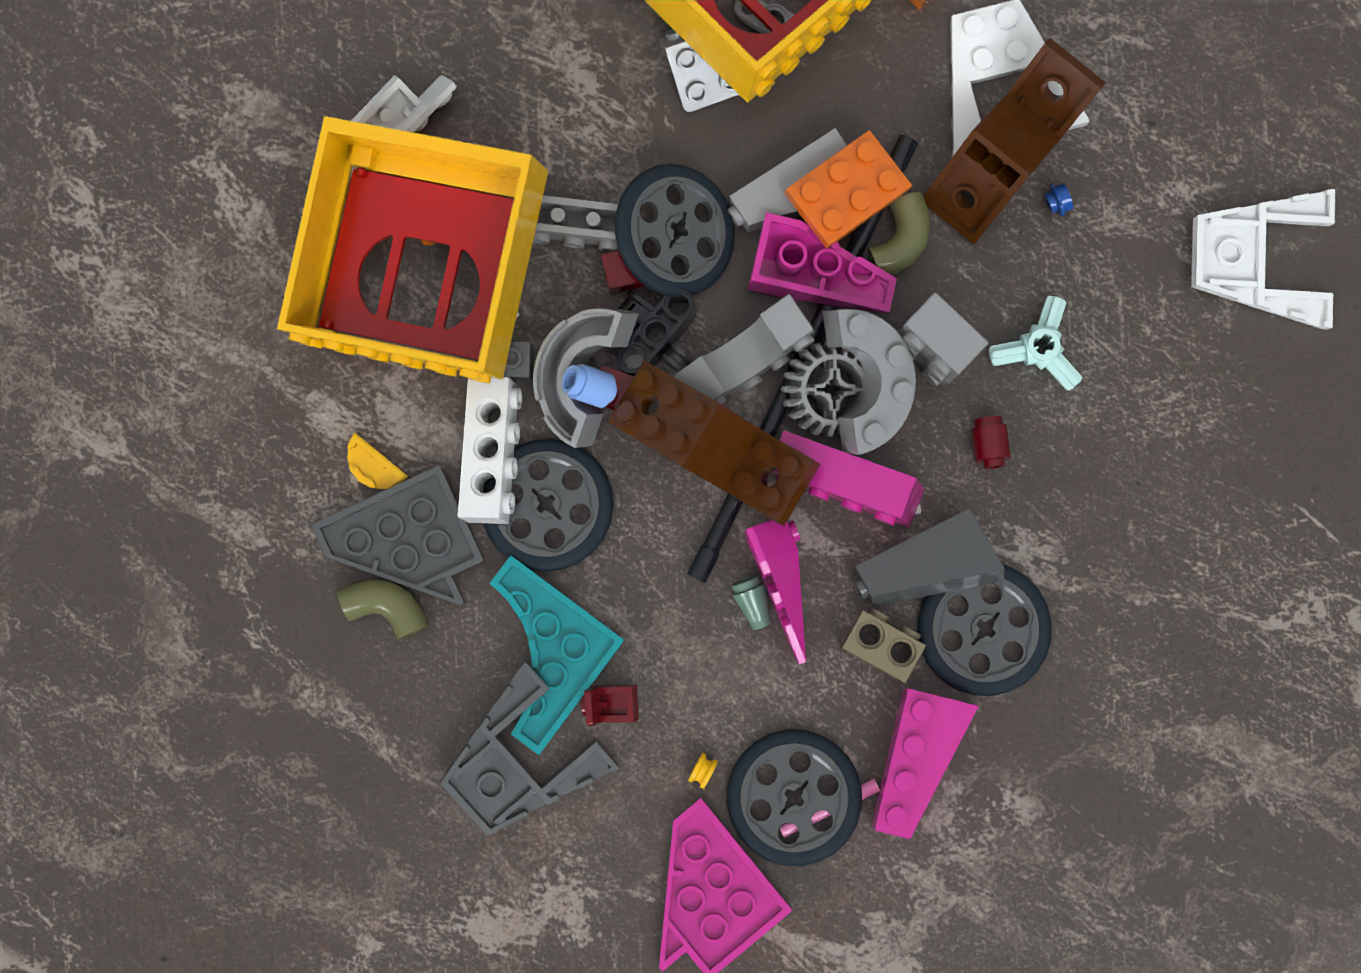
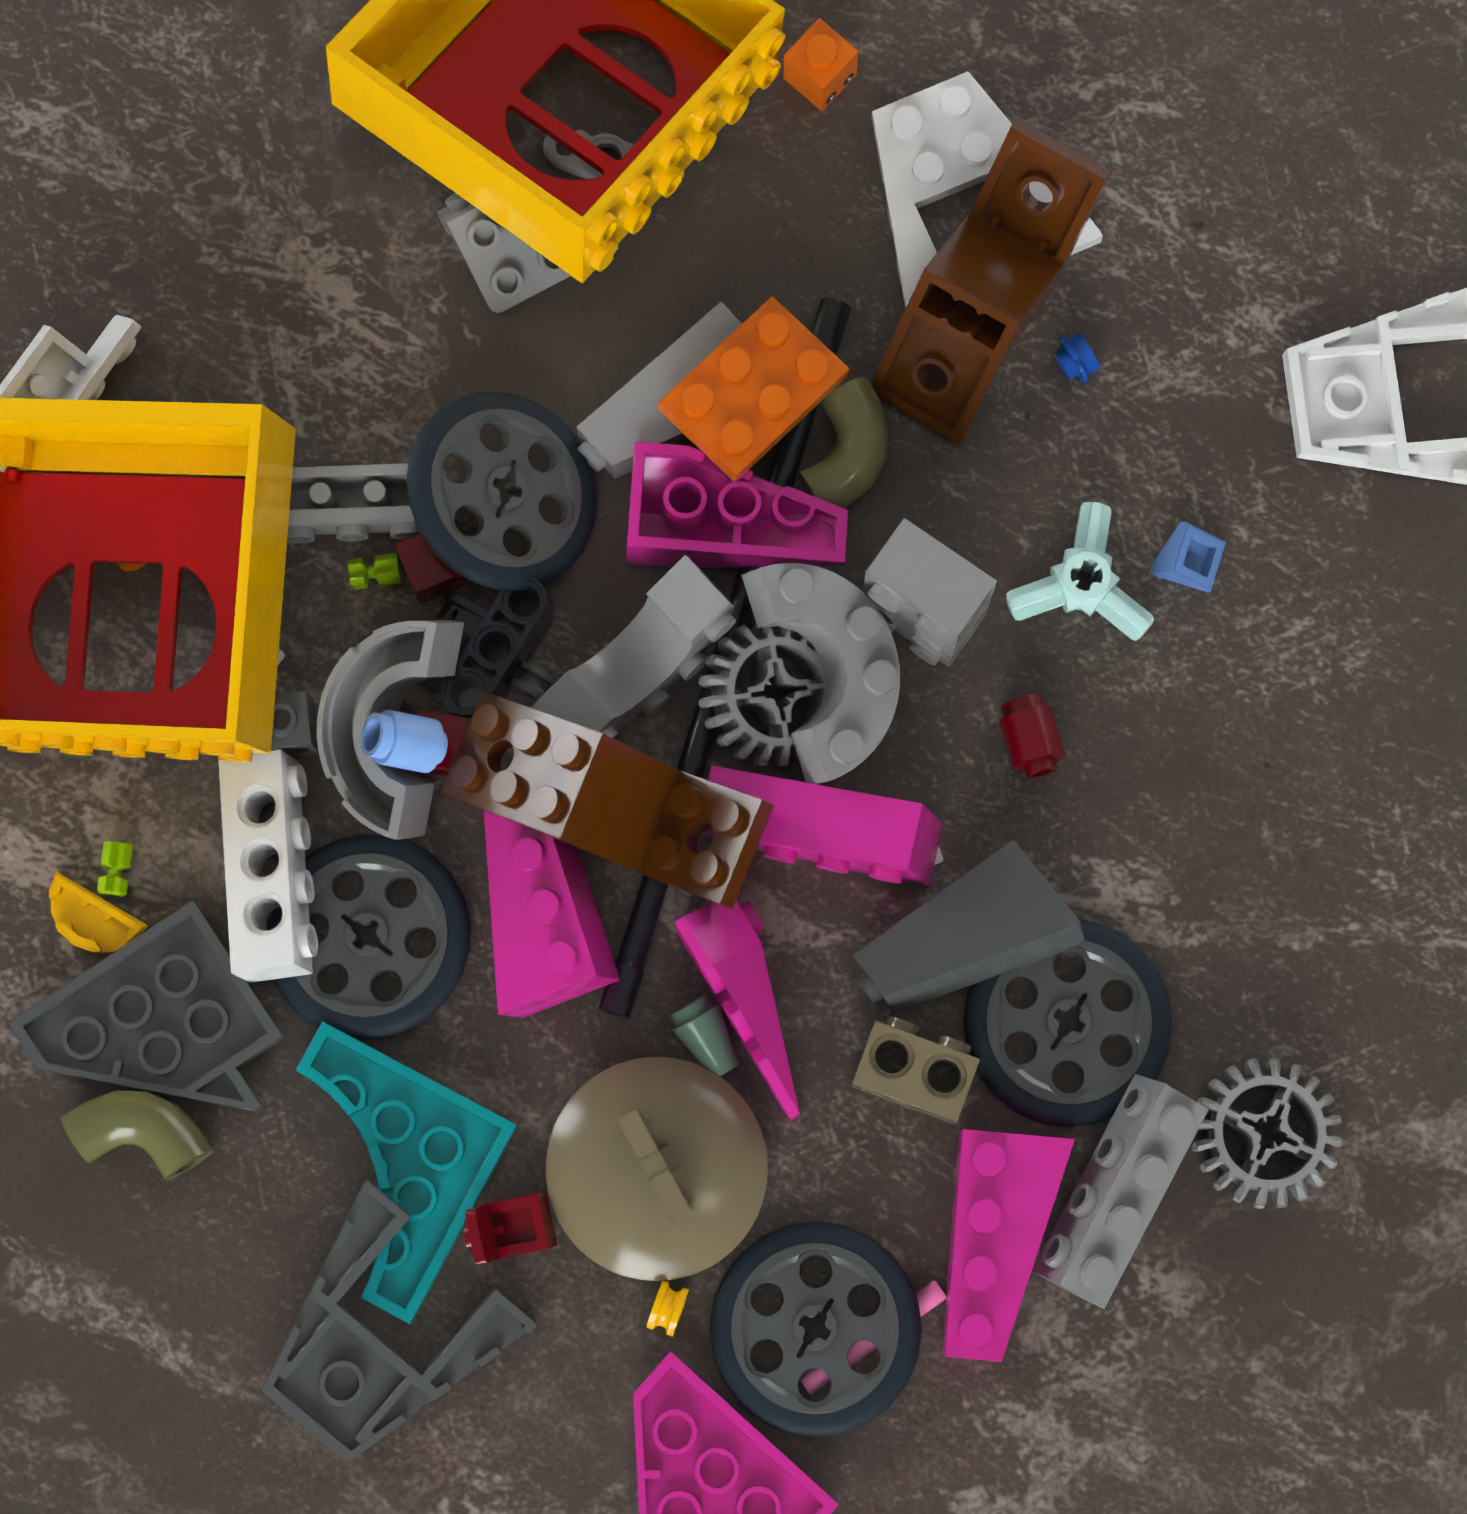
camera: 10 degrees left, 5 degrees down
none -> lime piece [97,841,134,897]
none -> lime piece [347,552,403,590]
none -> dark pink wedge [484,810,620,1018]
none -> dark tan bracket [546,1057,768,1281]
none -> light grey brick [1032,1074,1209,1309]
none -> medium blue slope [1149,522,1226,592]
none -> light grey gear [1191,1058,1343,1209]

